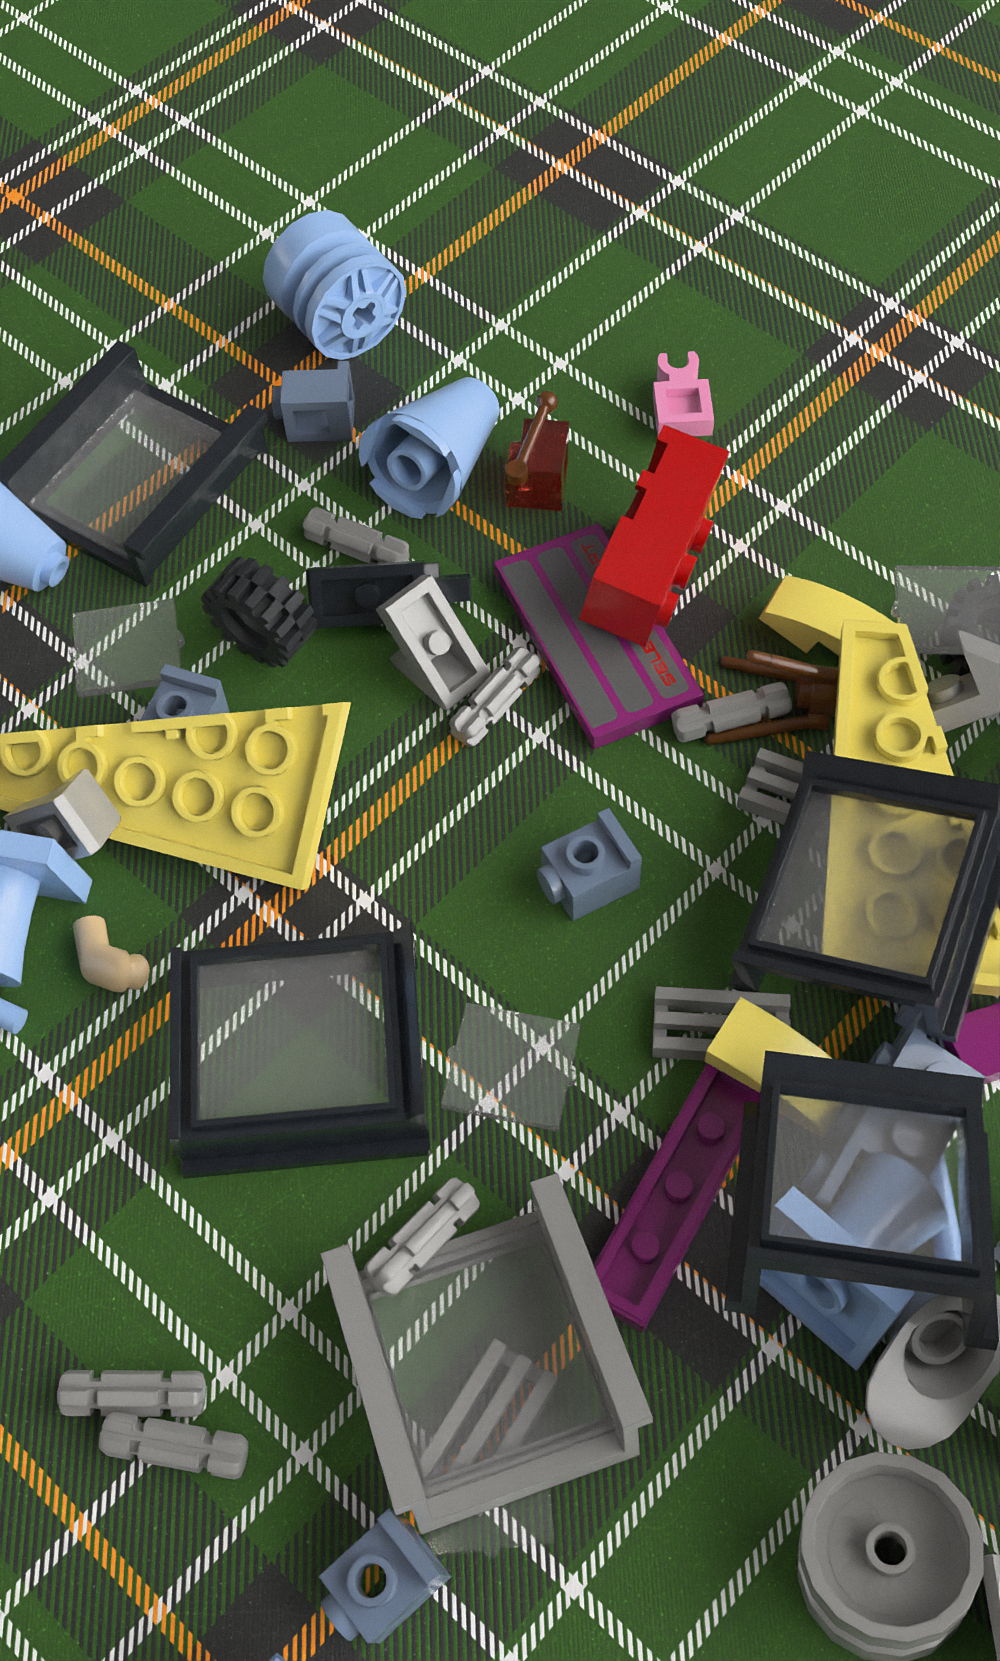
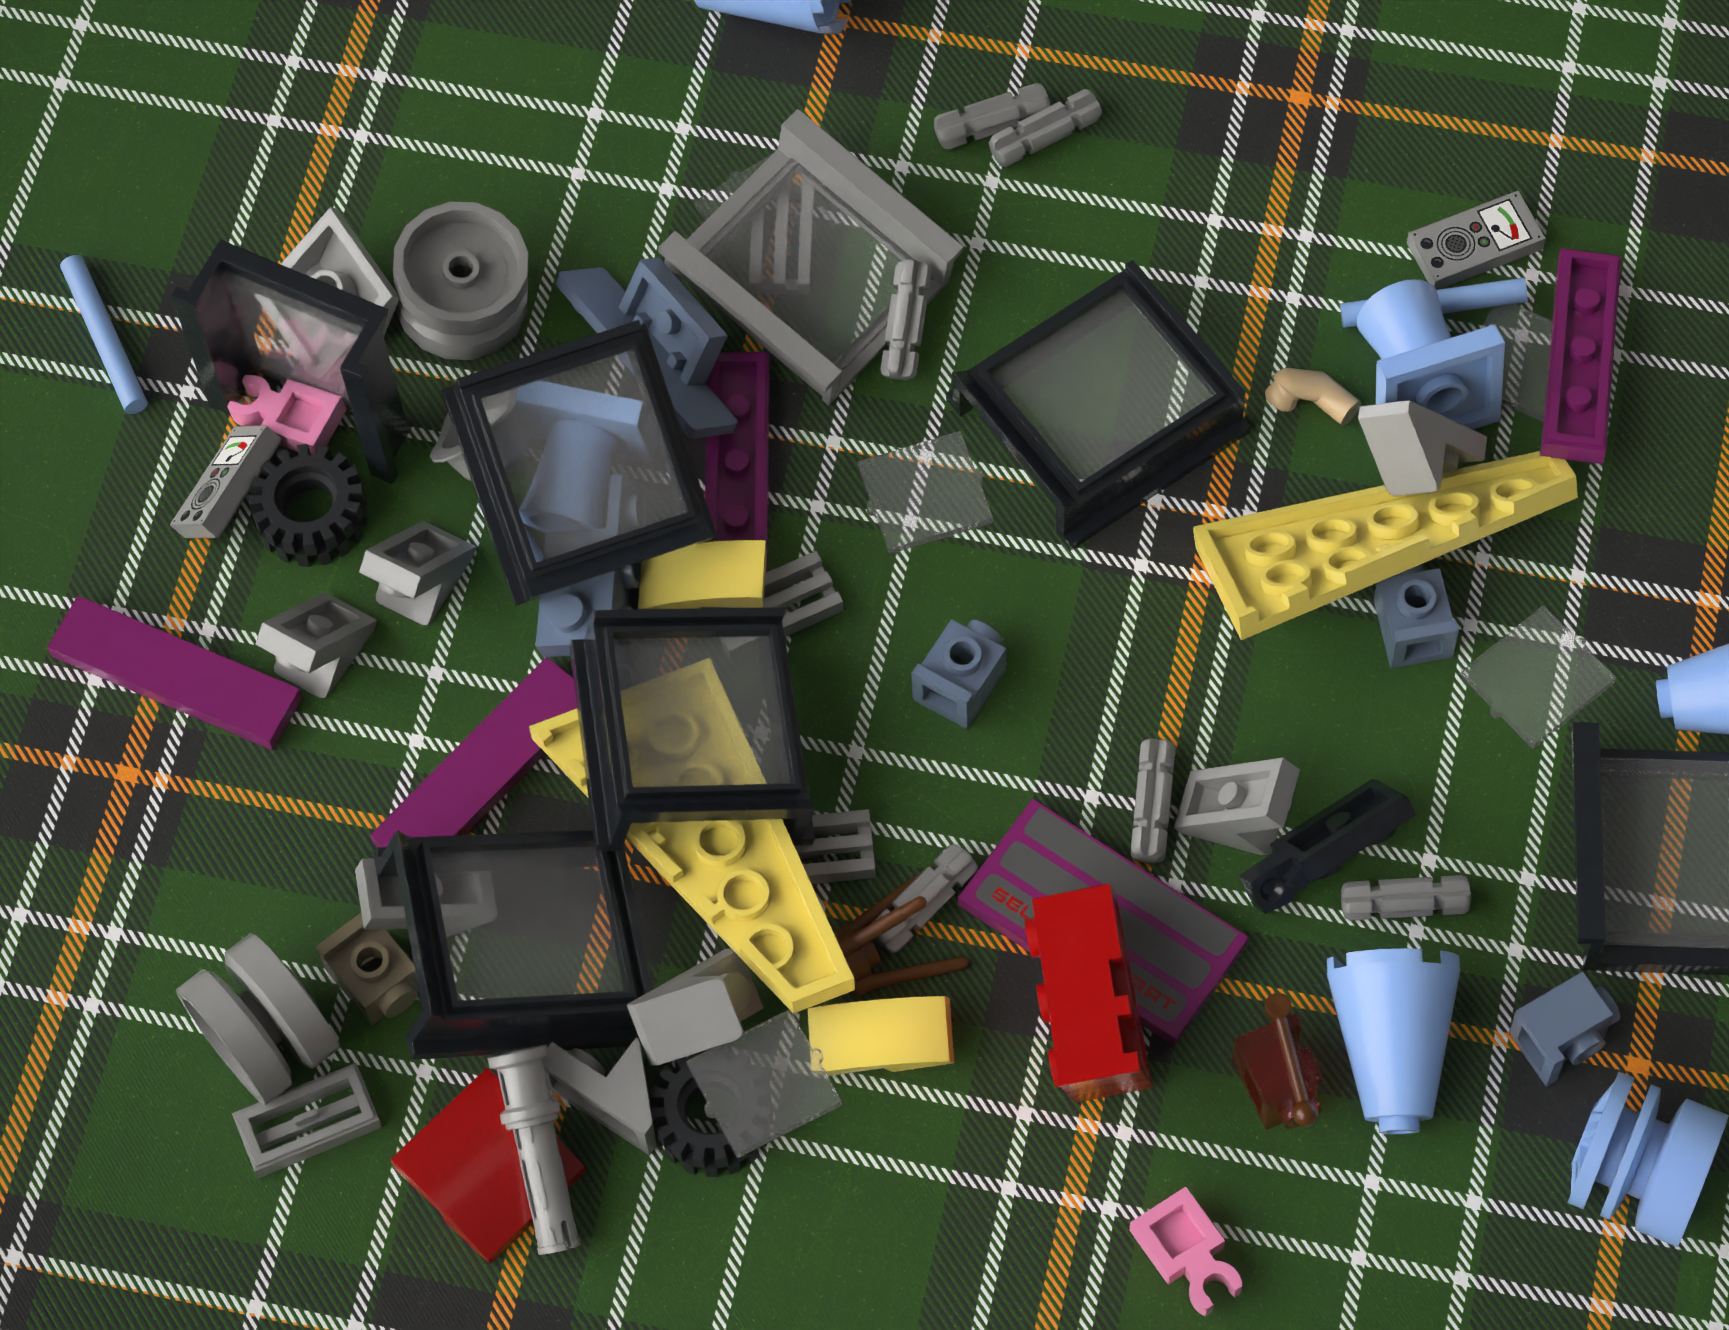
camera: 150 degrees right, 5 degrees up
black tyre [201,556,317,668] -> none
sand blue brick [319,1508,452,1644] -> none
none -> sand blue bracket [555,257,738,439]

